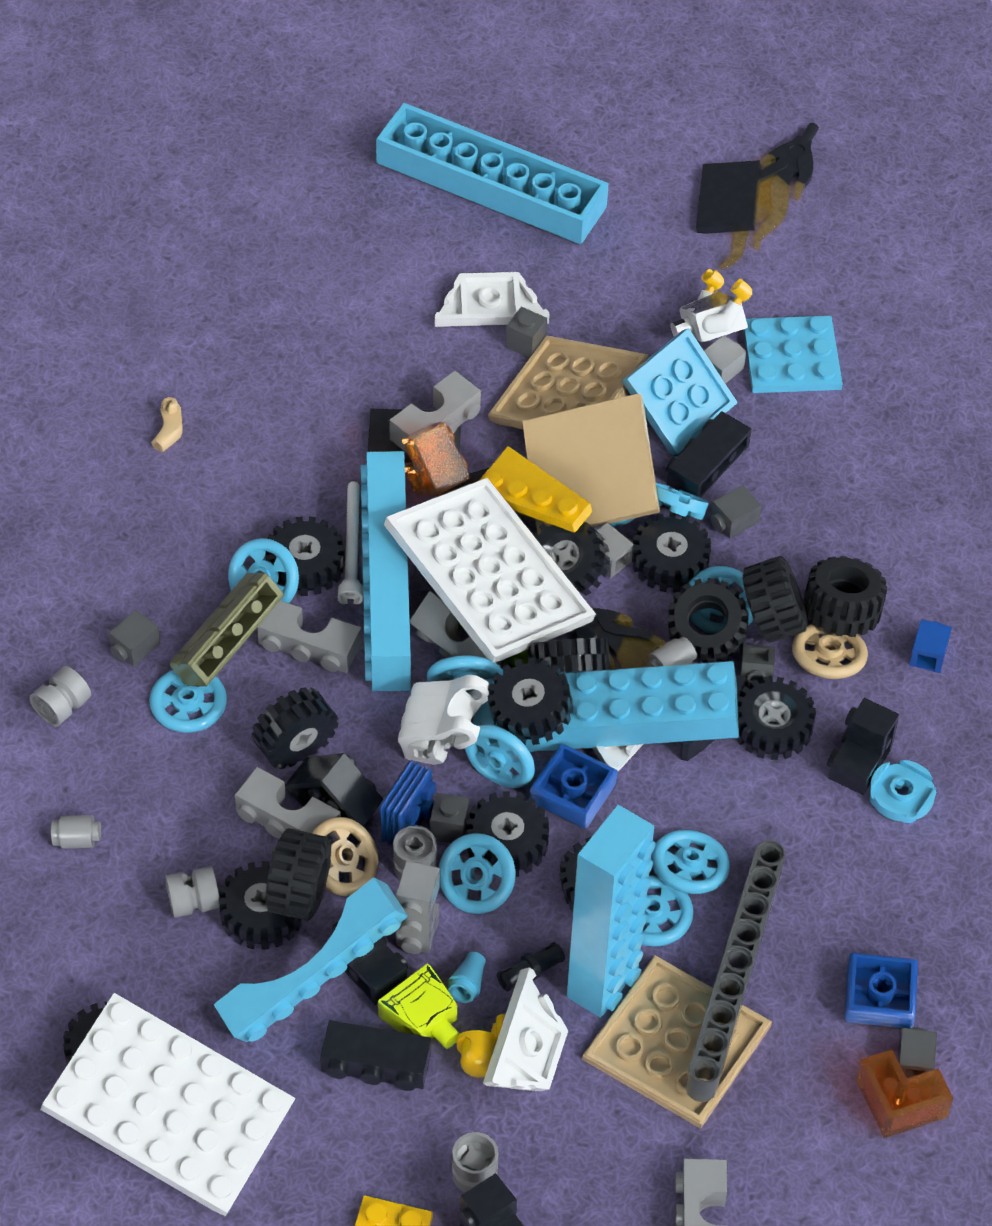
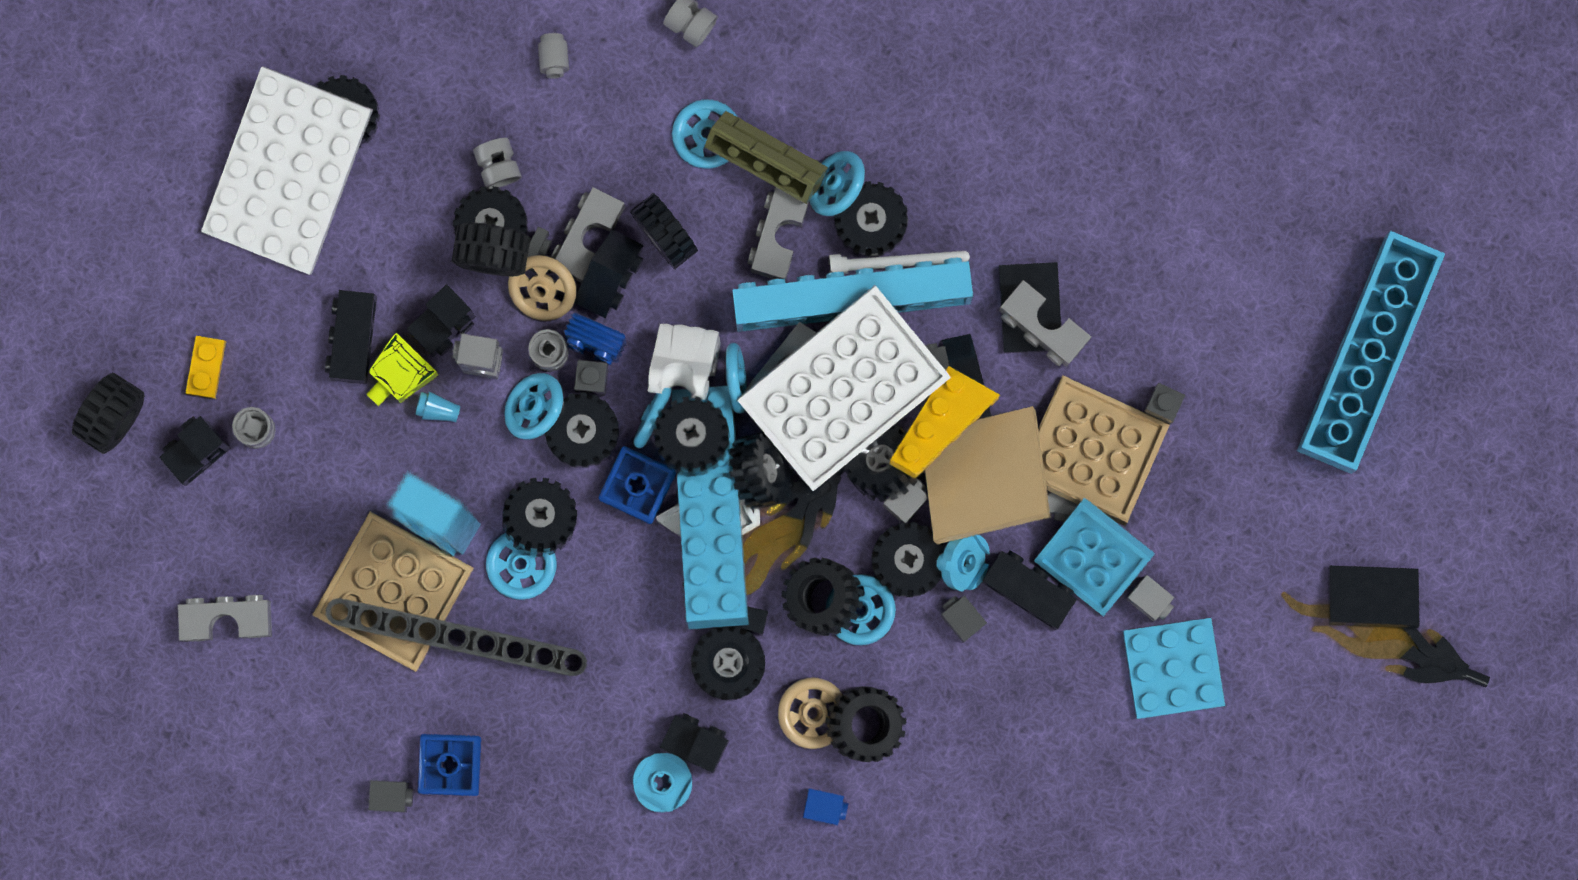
camera: 85 degrees right, 30 degrees up
dark grey brick [109,610,160,667] -> none
tan arm [151,397,183,453] -> none
medium azure arch [214,877,408,1042] -> none
clear orange brick [402,422,470,496] -> none
white wing [435,272,549,327] -> none
yellow piece [456,1014,506,1078] -> none
white wing [483,967,568,1091] -> none
black pin [497,942,565,992] -> none
light grey brick [647,637,697,667] -> none
medium azure plate [651,830,730,894] -> none
white torso [670,269,752,342] -> none
dark grey bracket [741,644,775,689] -> none
black tyre [743,556,807,643] -> none
clear orange brick [856,1049,953,1138] -> none

